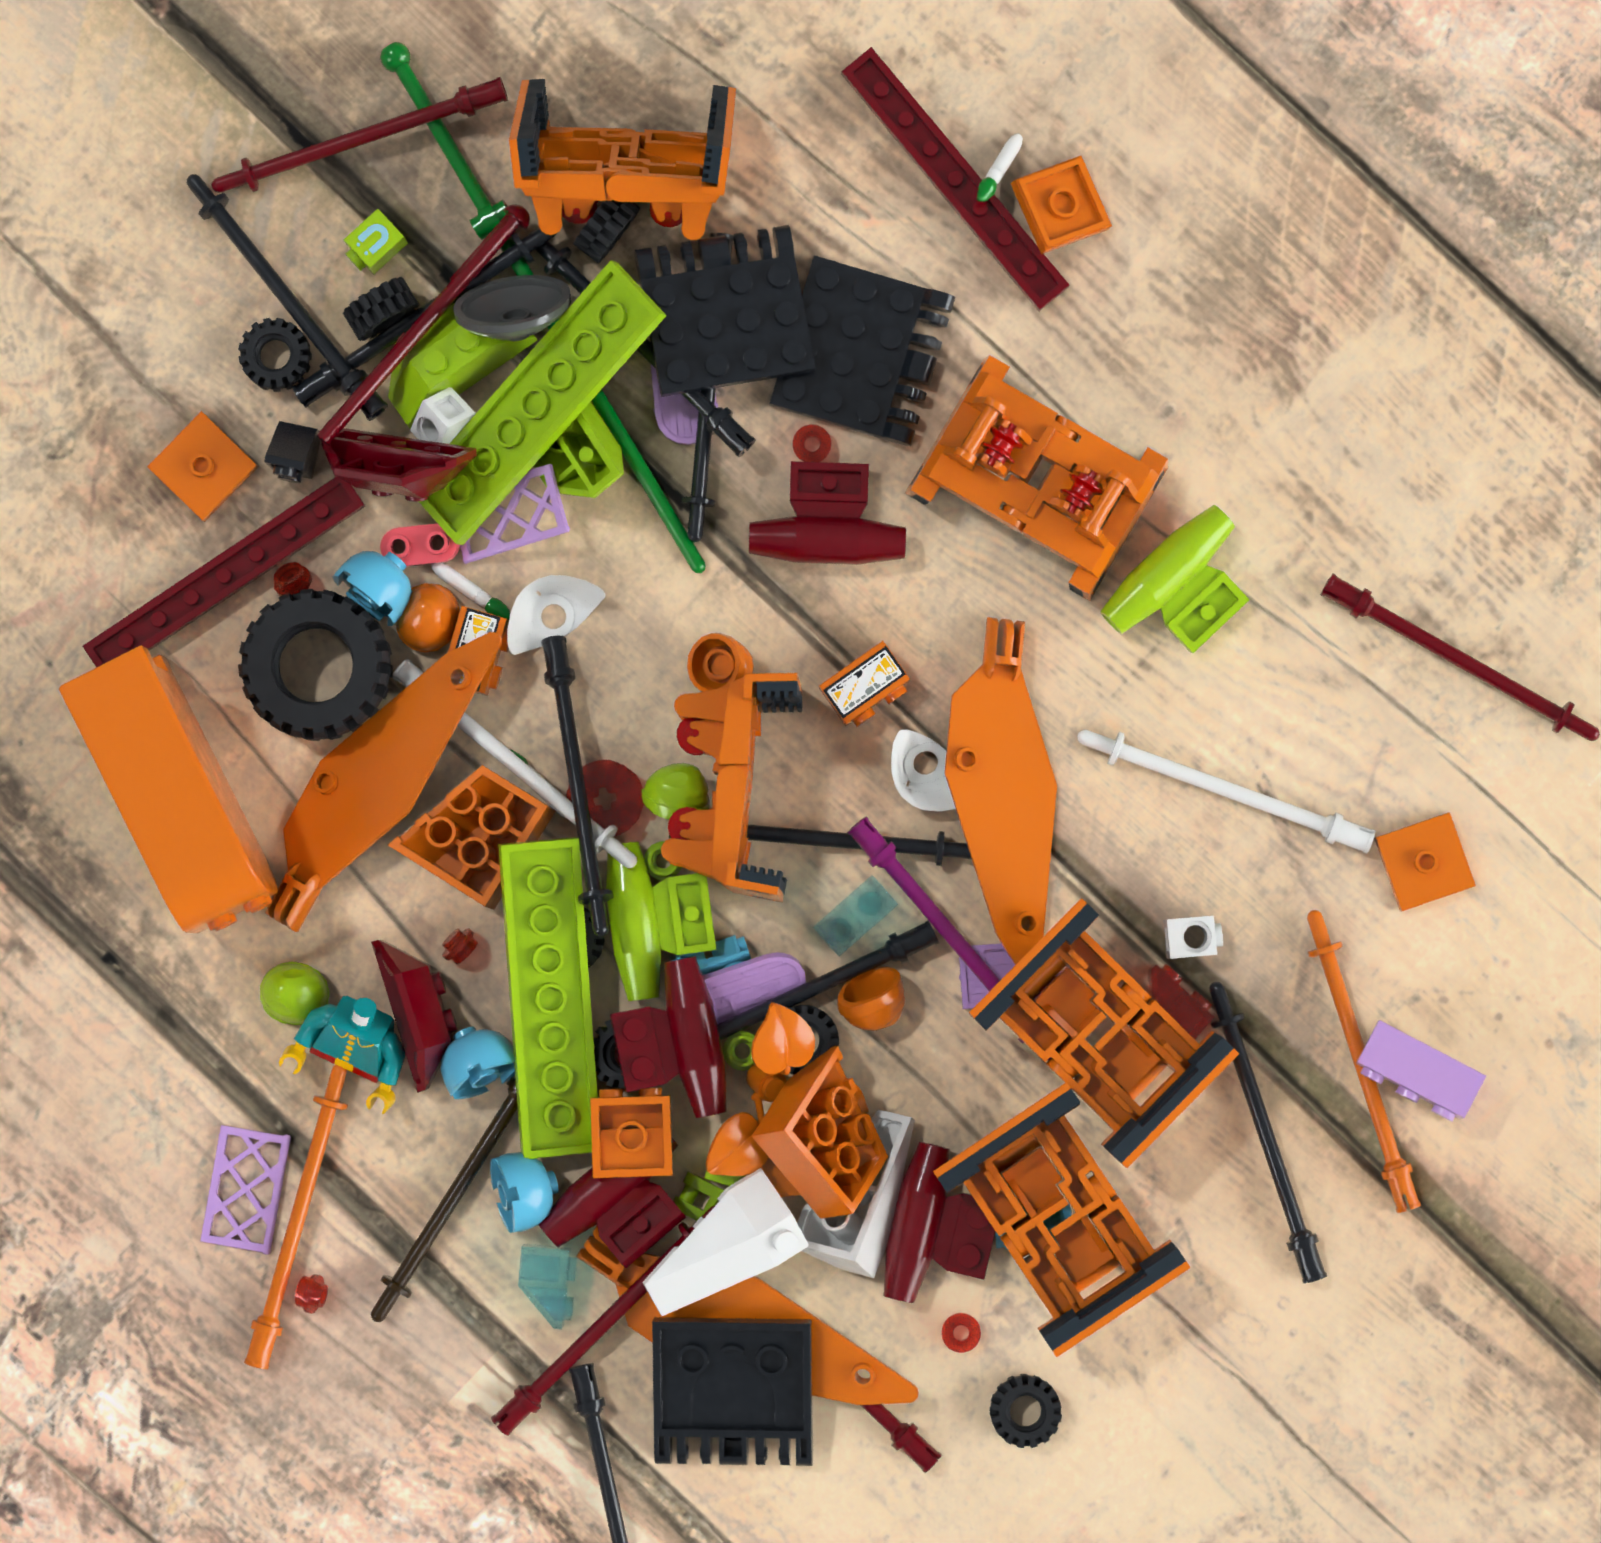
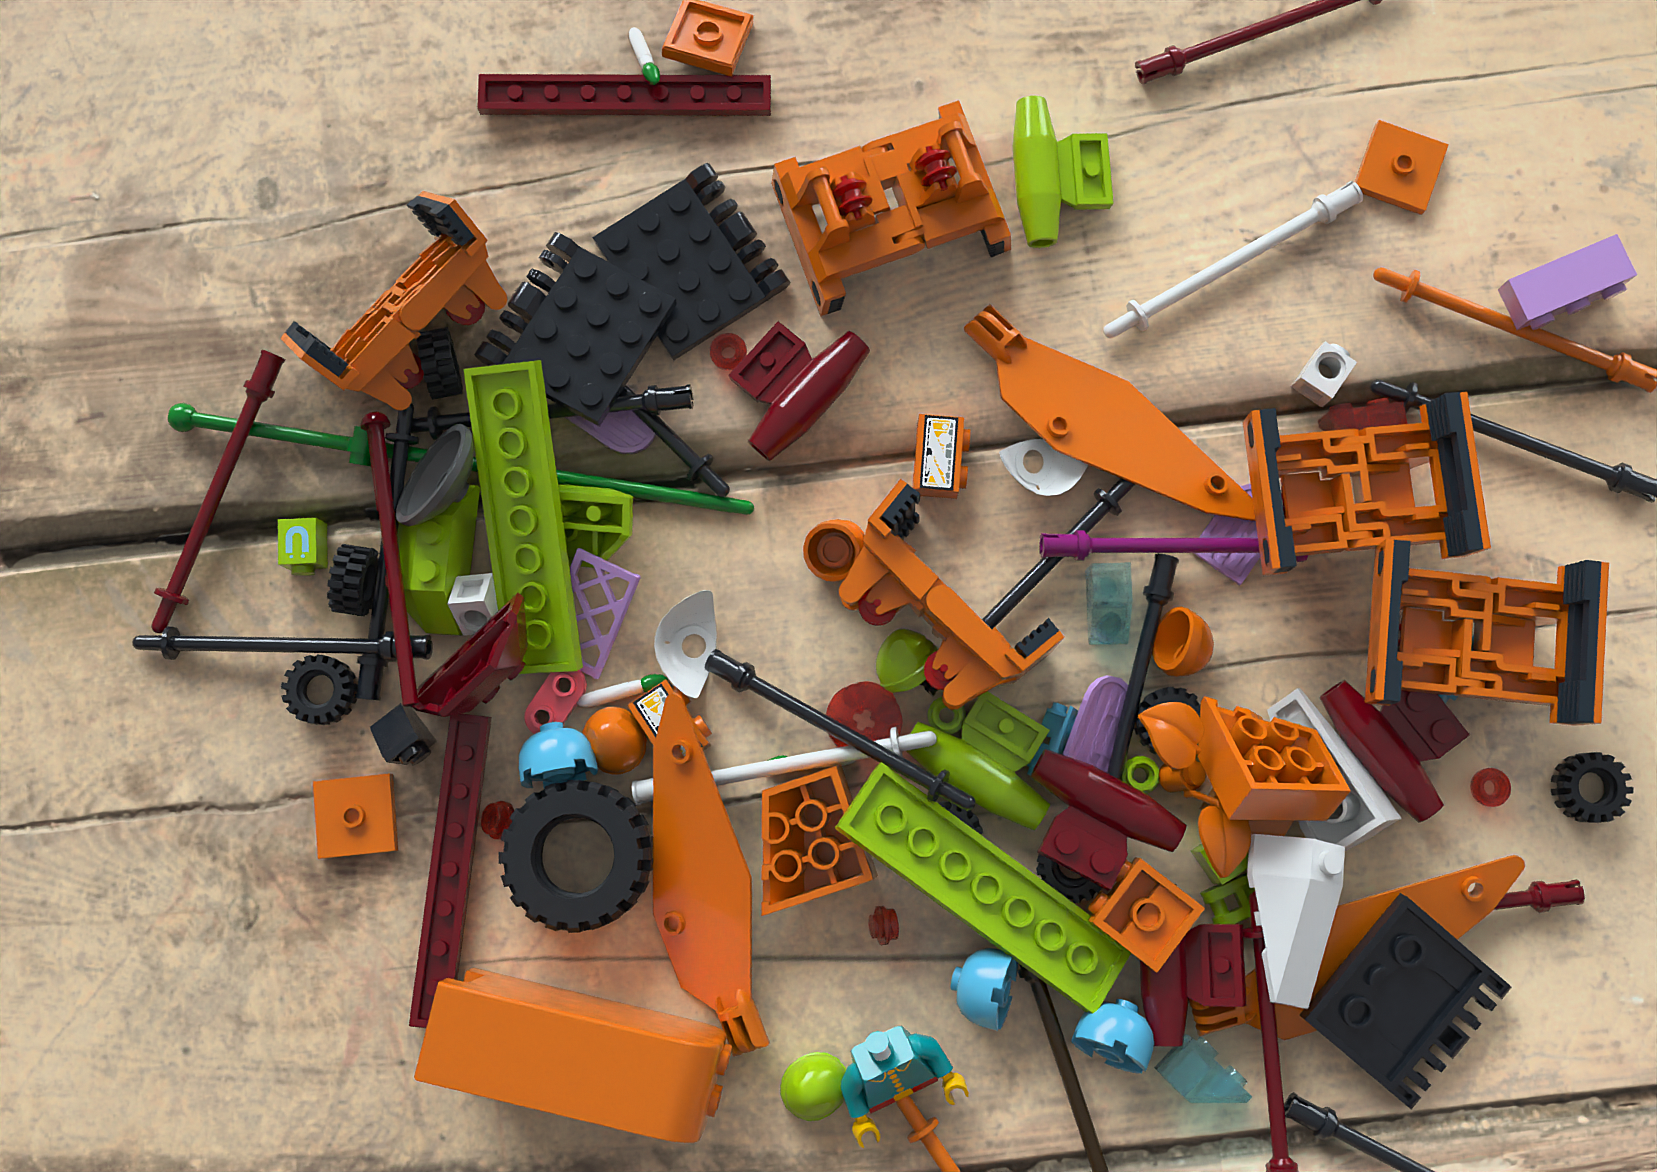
camera: 50 degrees left, 5 degrees down
dark red wedge [371,940,458,1093] -> none

